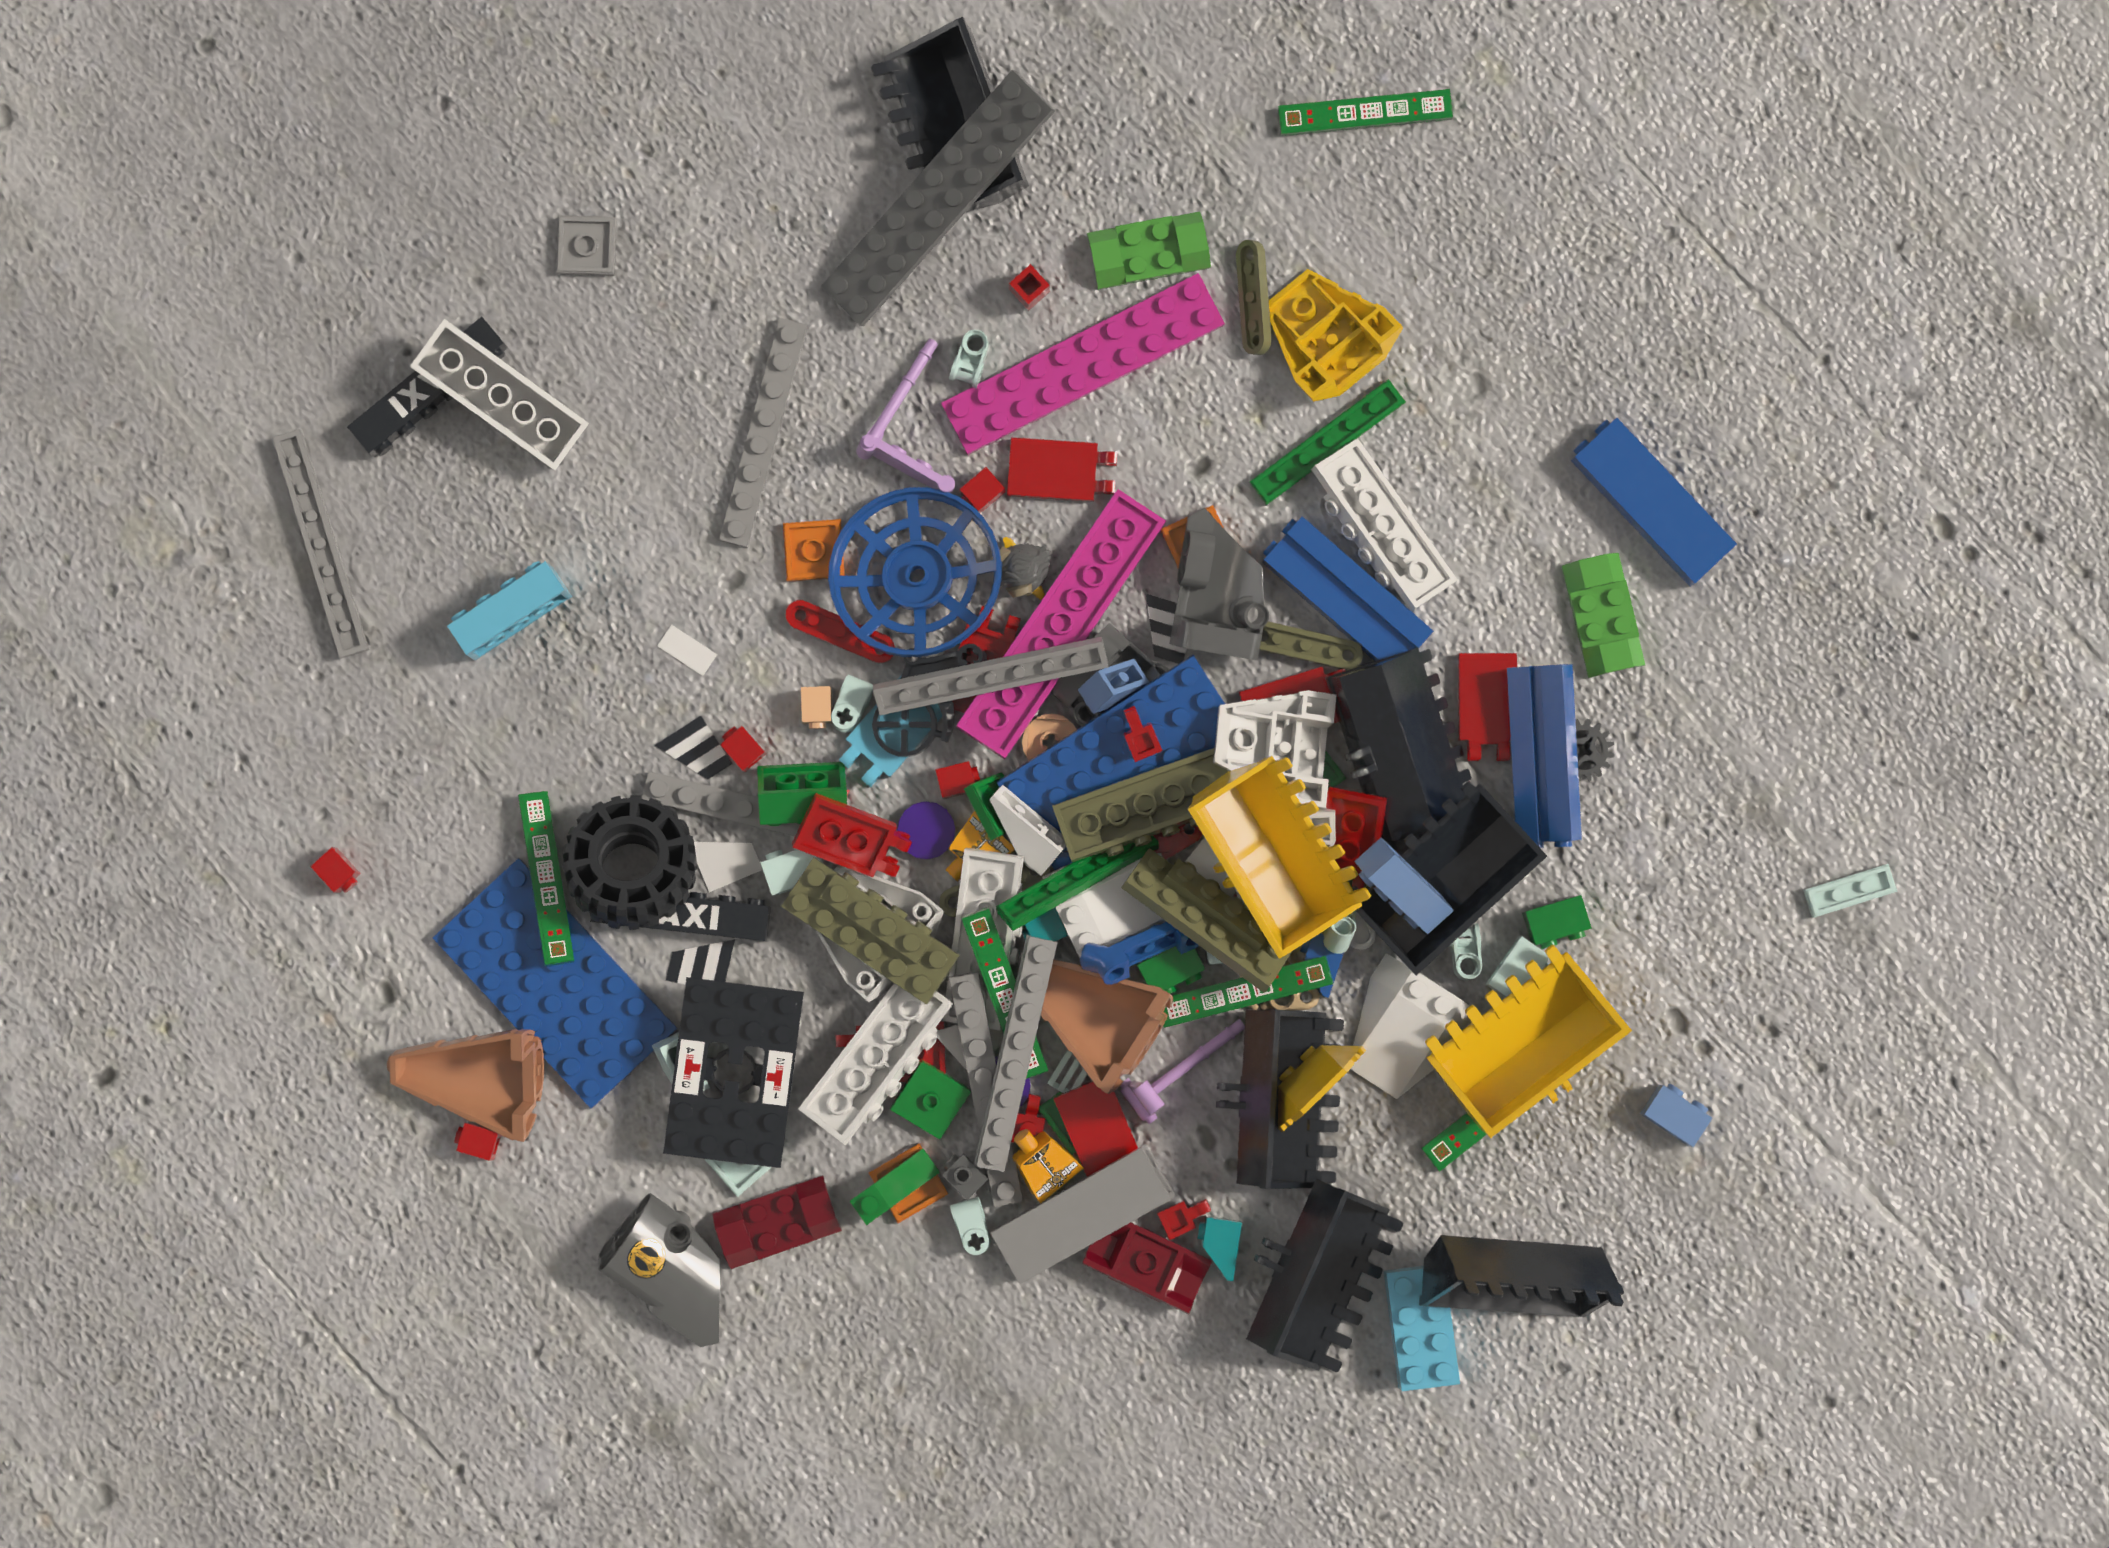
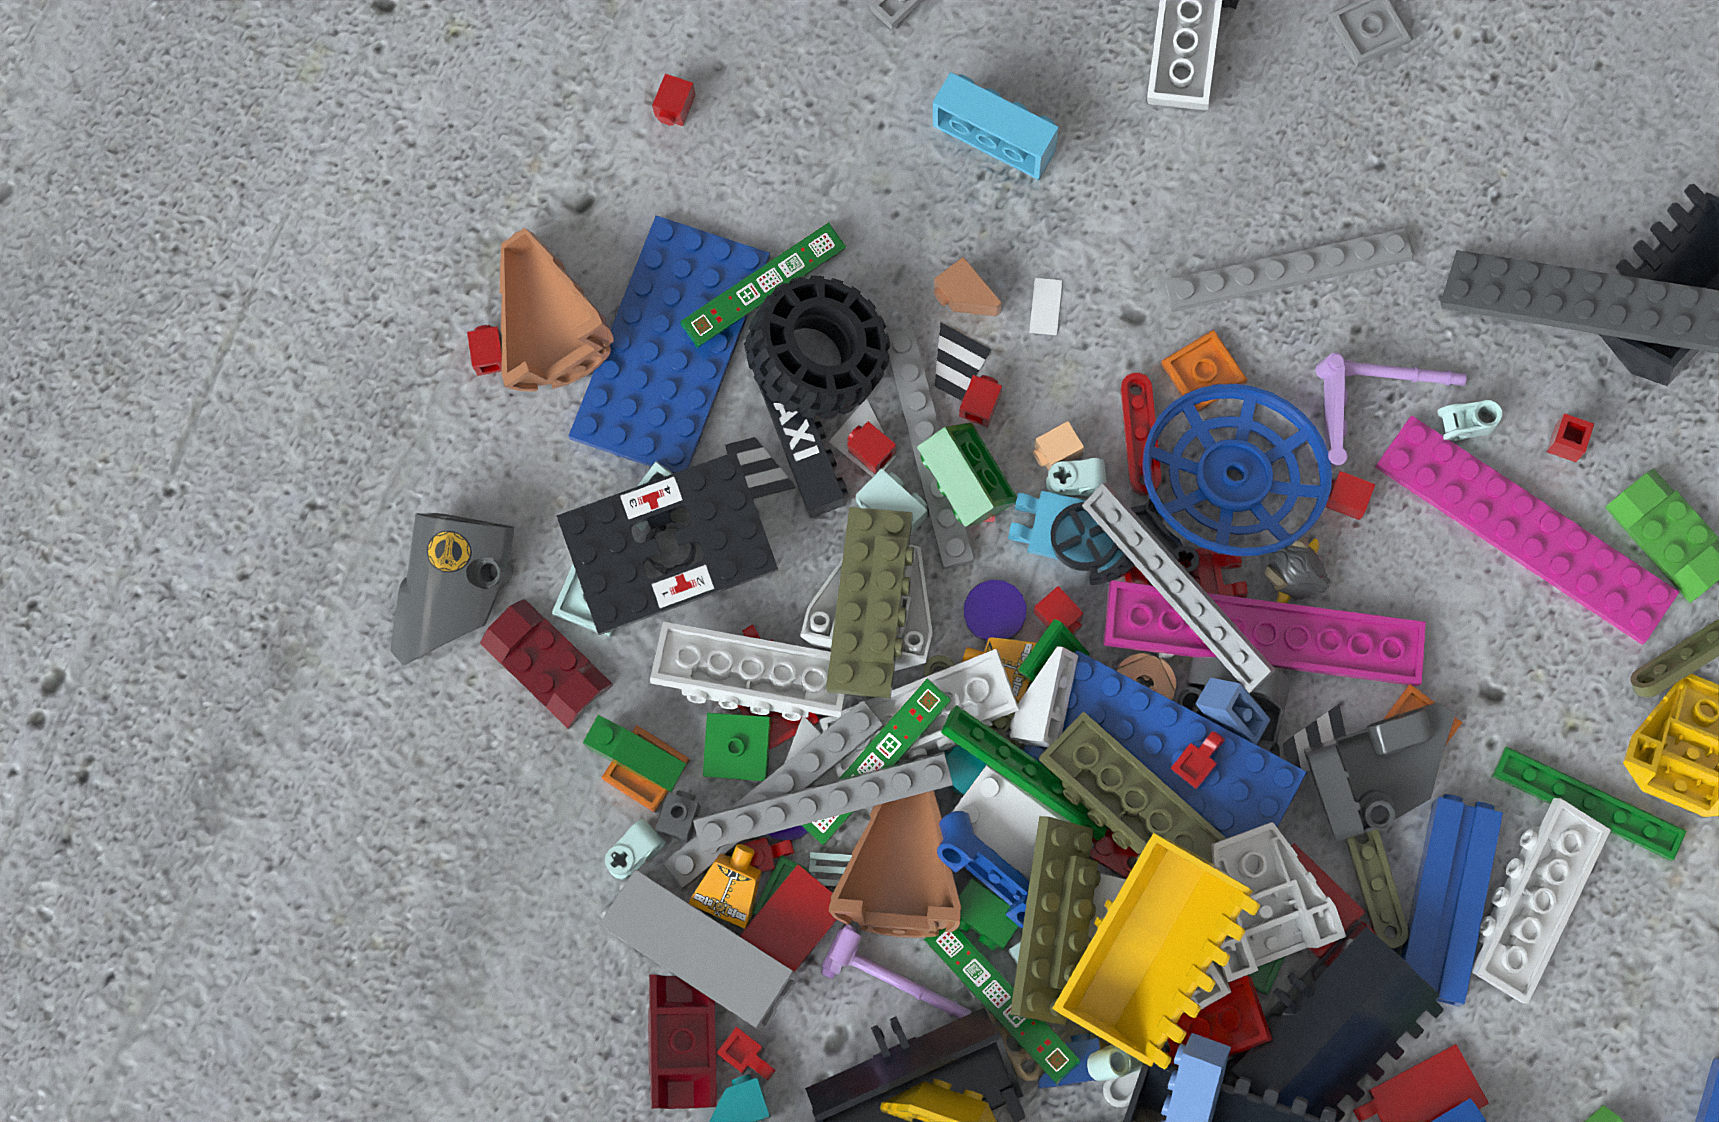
camera: 70 degrees right, 10 degrees down
red tile [792,793,912,877] -> none
red tile [1007,437,1117,502] -> none
none -> red brick [847,421,897,475]
none -> nougat slope [933,257,1002,316]

